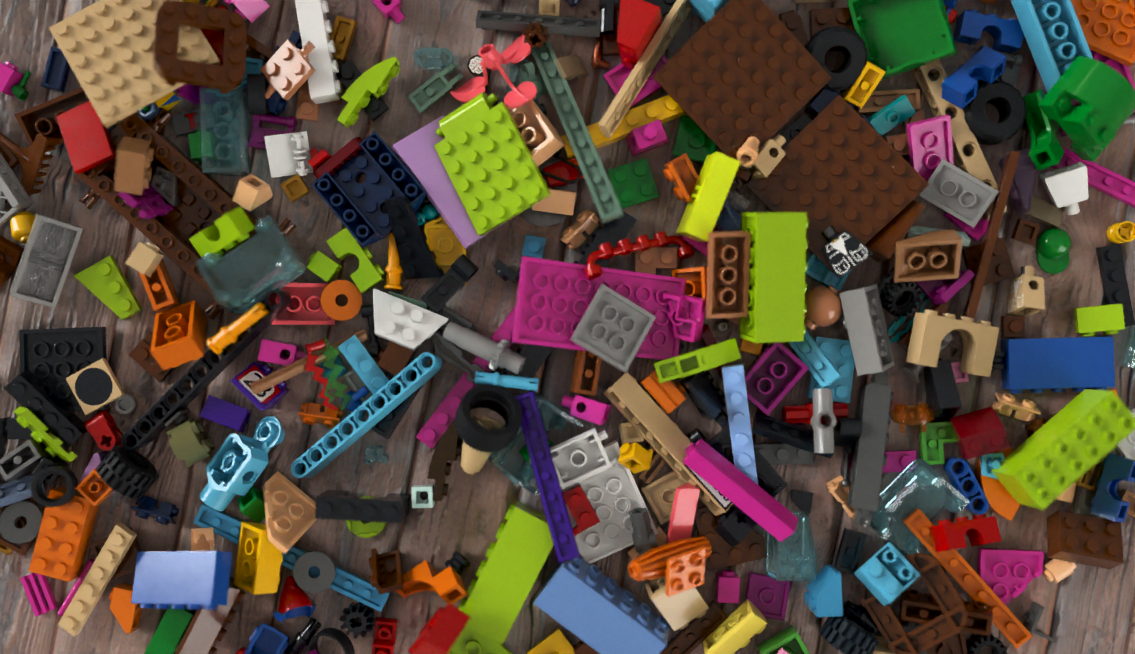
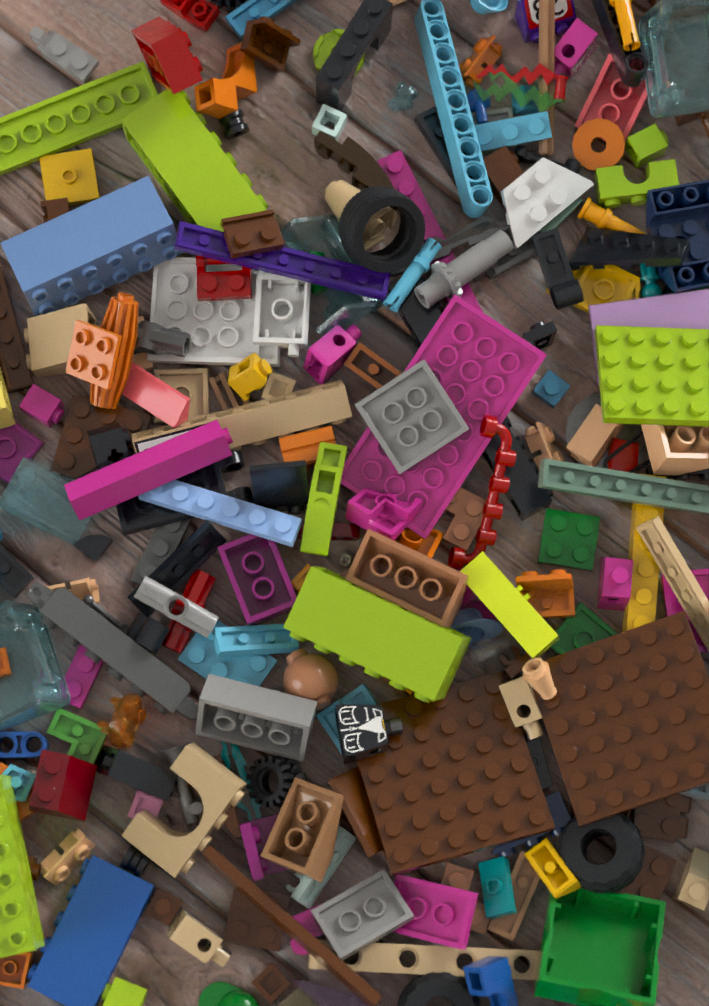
camera: 115 degrees right, 10 degrees down
none -> reddish brown plate [220,209,285,259]

